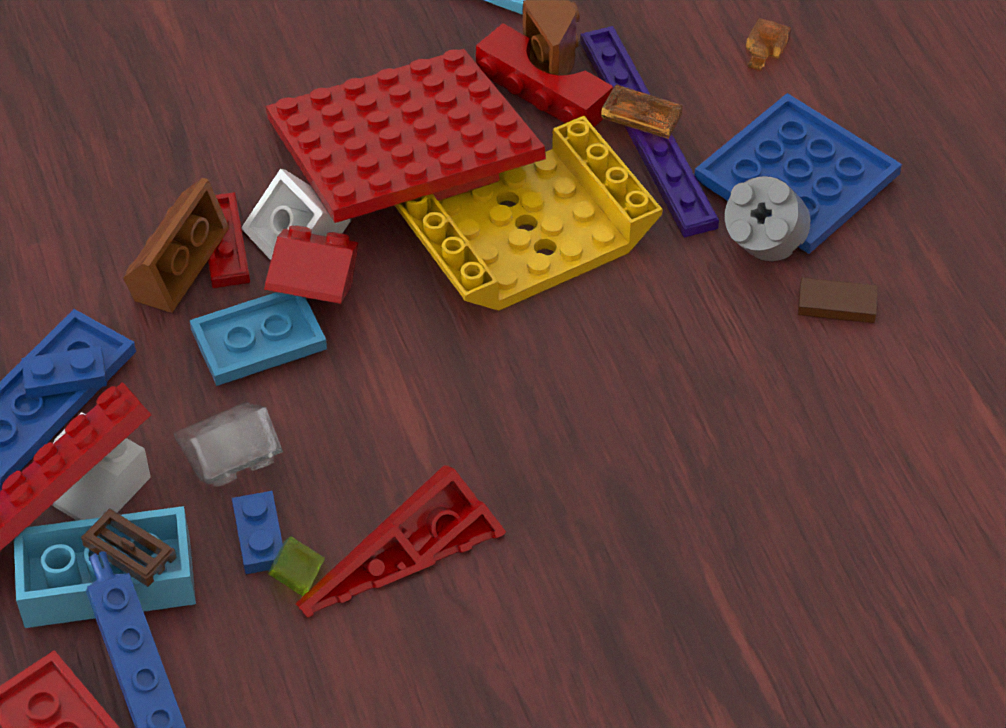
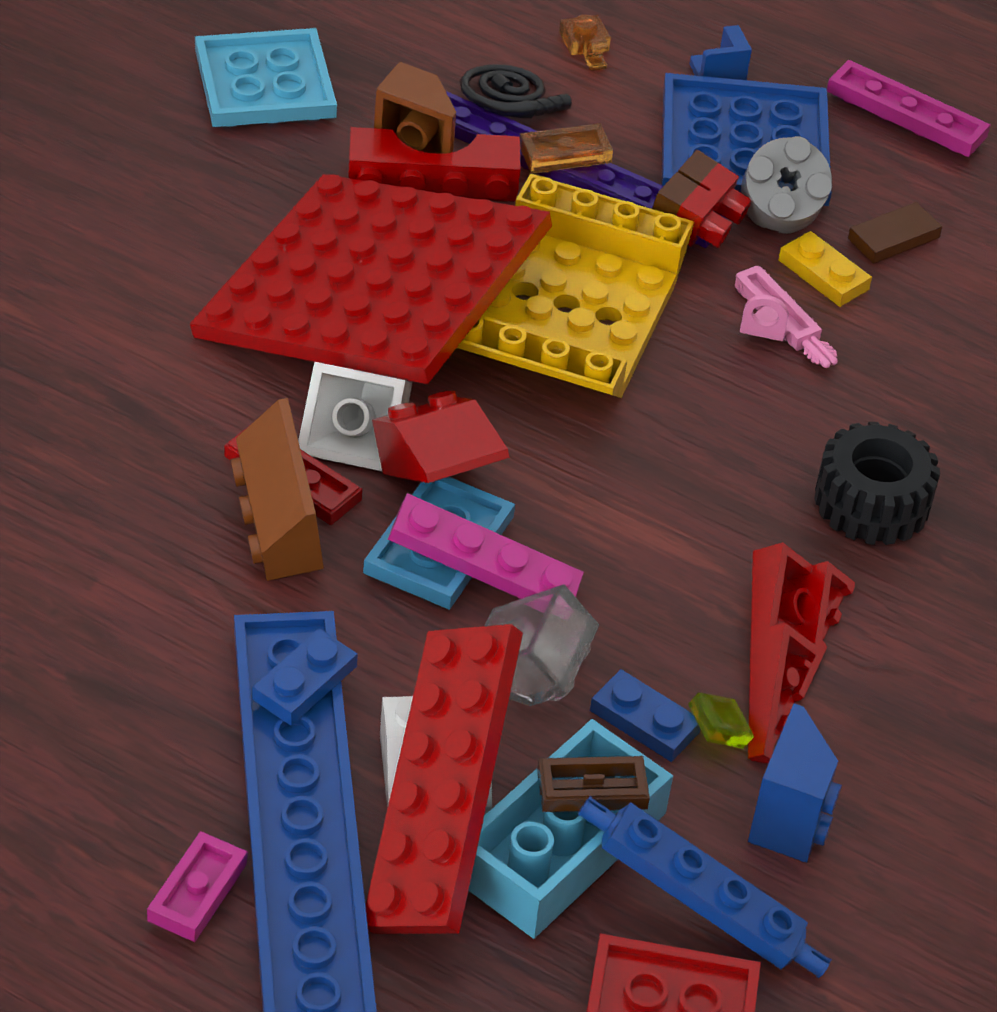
camera: 45 degrees left, 5 degrees down
none -> dark pink plate [388,493,584,618]
none -> black piece [460,64,572,119]
none -> red hips [652,149,751,248]
none -> blue panel [689,25,752,80]
none -> bright pink piece [735,266,838,368]
none -> blue slope [748,703,842,863]
none -> yellow plate [778,231,872,307]
none -> black tyre [814,422,940,545]
none -> dark pink plate [827,60,991,158]

